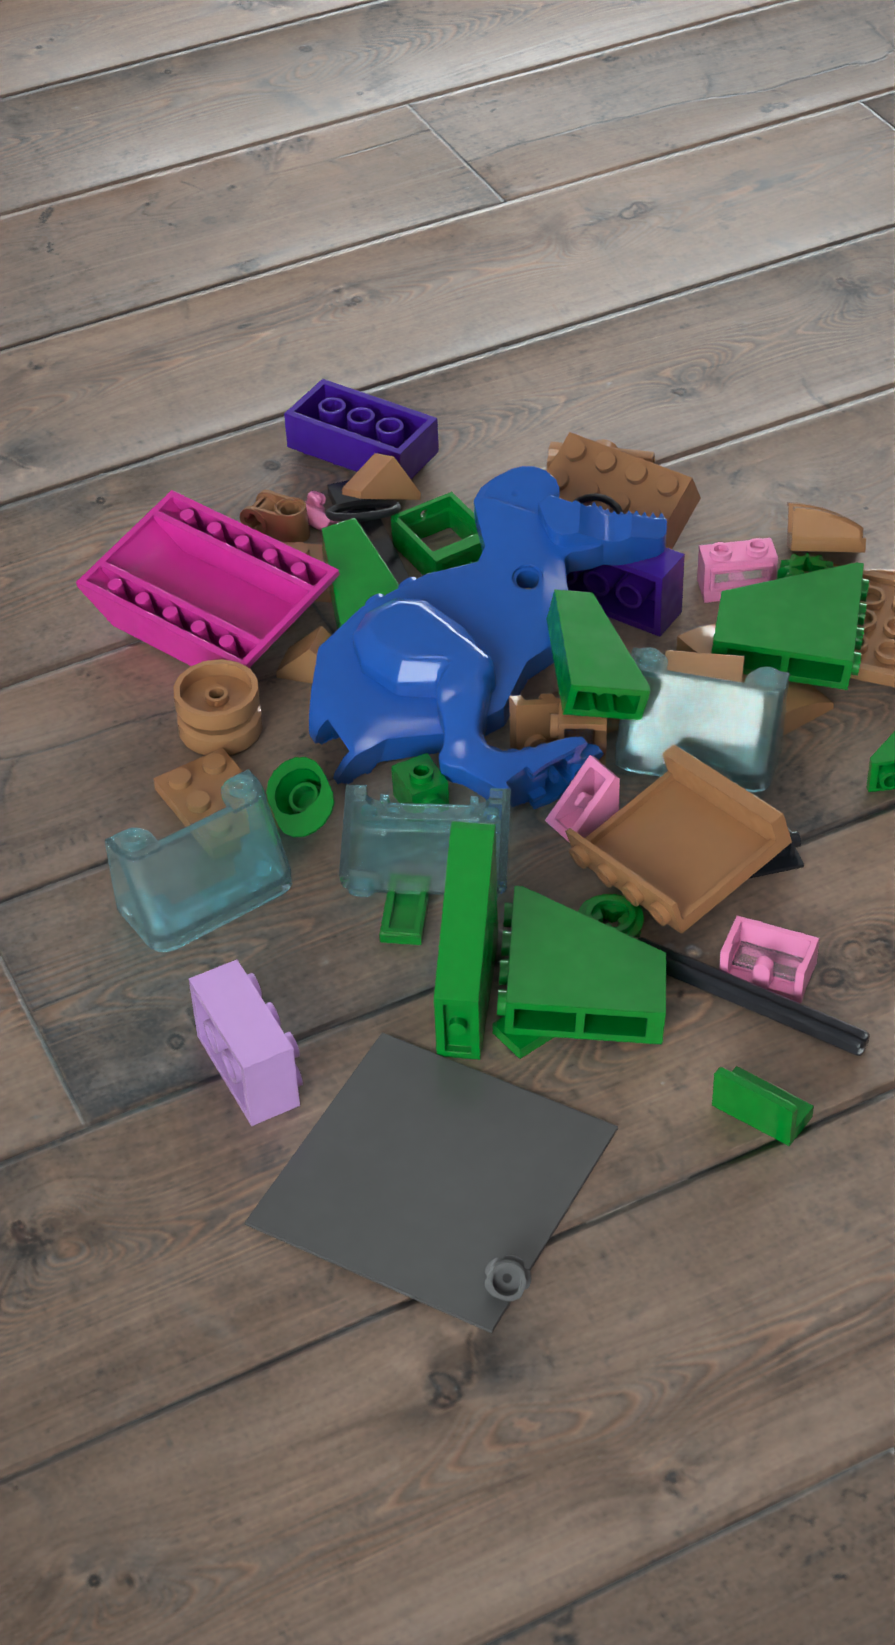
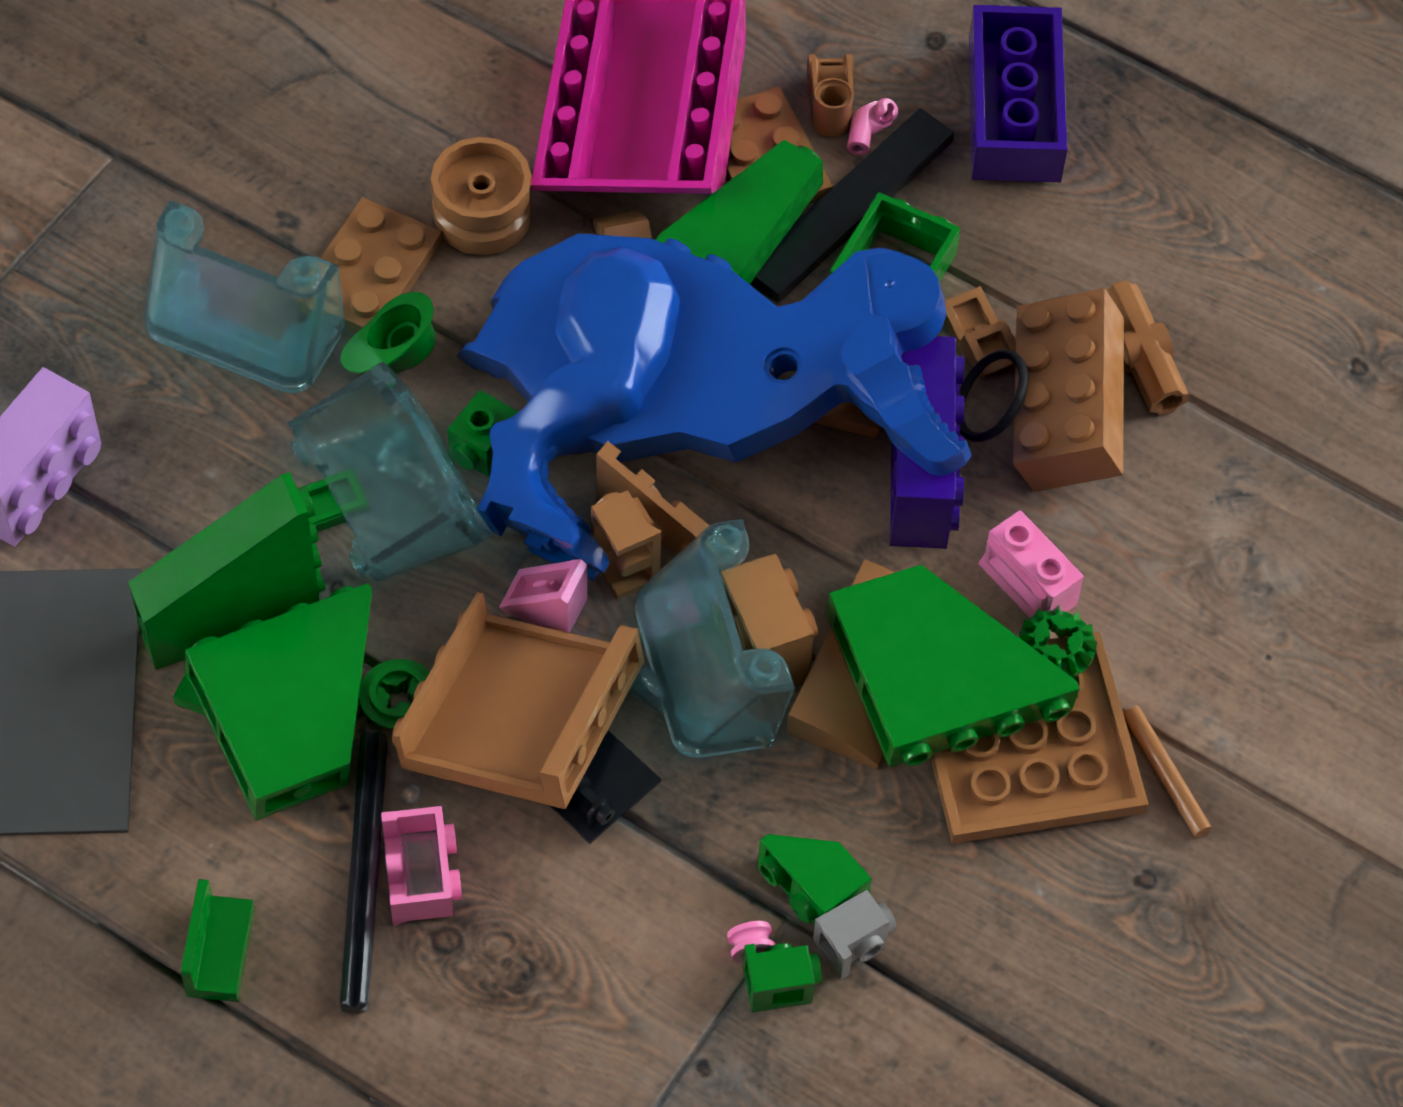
camera: 55 degrees right, 15 degrees up
black tyre [326,499,401,522] -> none
medium nougat slope [342,453,421,500] -> none
green slope [546,589,651,720] -> none
medium nougat piece [787,502,866,553] -> none

